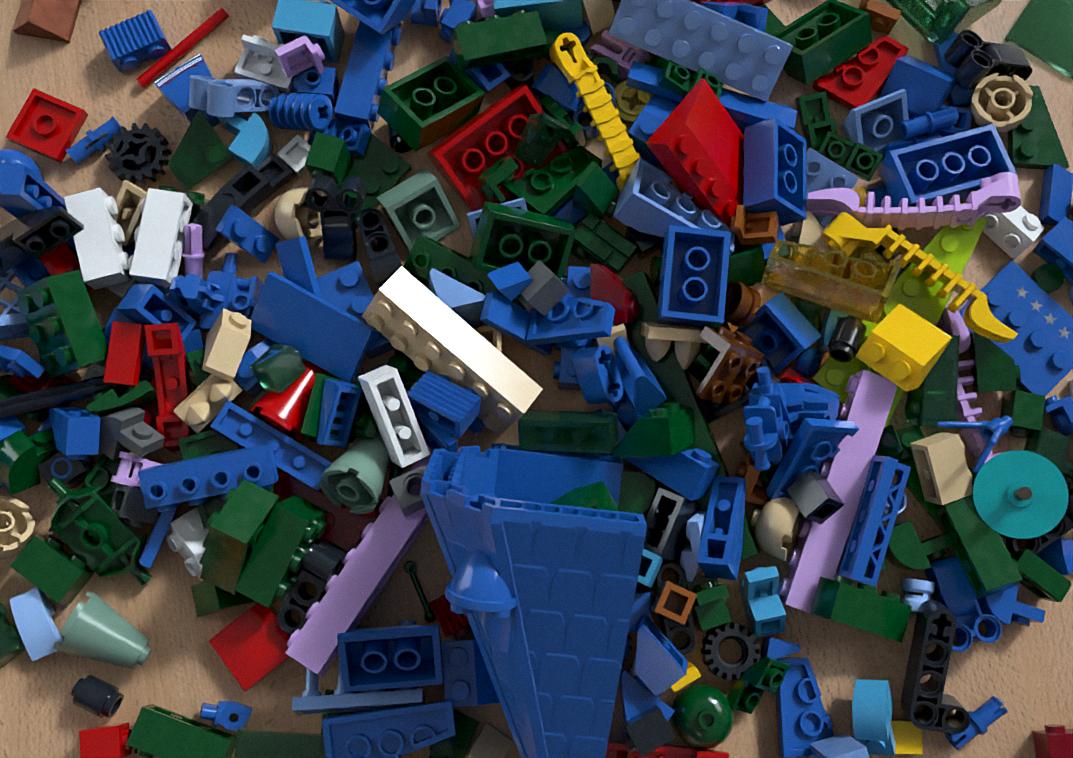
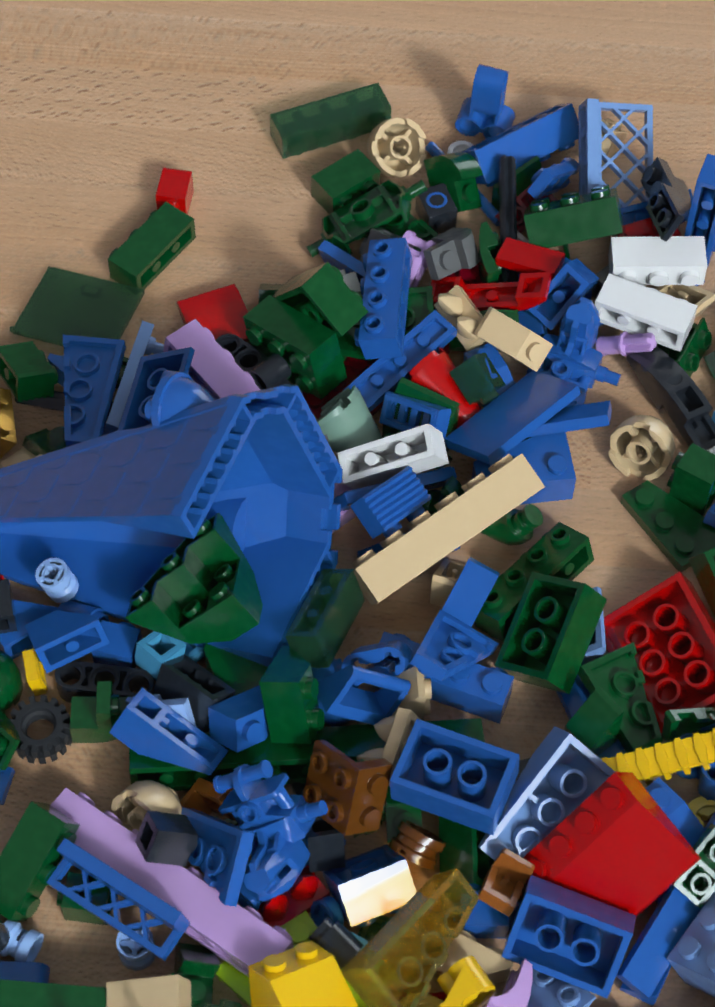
camera: 110 degrees right, 20 degrees down
light blue slope [10,587,63,661] -> none
blue slope [49,407,100,460] -> none
sand green cone [54,591,152,669] -> none
black brick [71,675,124,718] -> none
blue piece [200,701,253,731] -> none
blue plate [215,205,280,263] -> none
black piece [305,175,367,261] -> none
black piece [356,207,403,289] -> none
sand green slope [376,169,461,253] -> none
medium blue slope [428,268,485,329] -> none
dark green bracket [477,157,518,203] -> none
blue slope [487,262,533,301] -> none
clear green slope [514,113,569,168] -> none
dark grey brick [518,260,570,316] -> none
dark green brick [571,212,638,277] -> none
dark red slope [591,264,640,326] -> none
dark orange brick [650,581,697,625] -> none
dark azure brick [740,566,786,637] -> none
blue slope [760,637,801,660] -> none
dark green brick [877,521,954,570] -> none

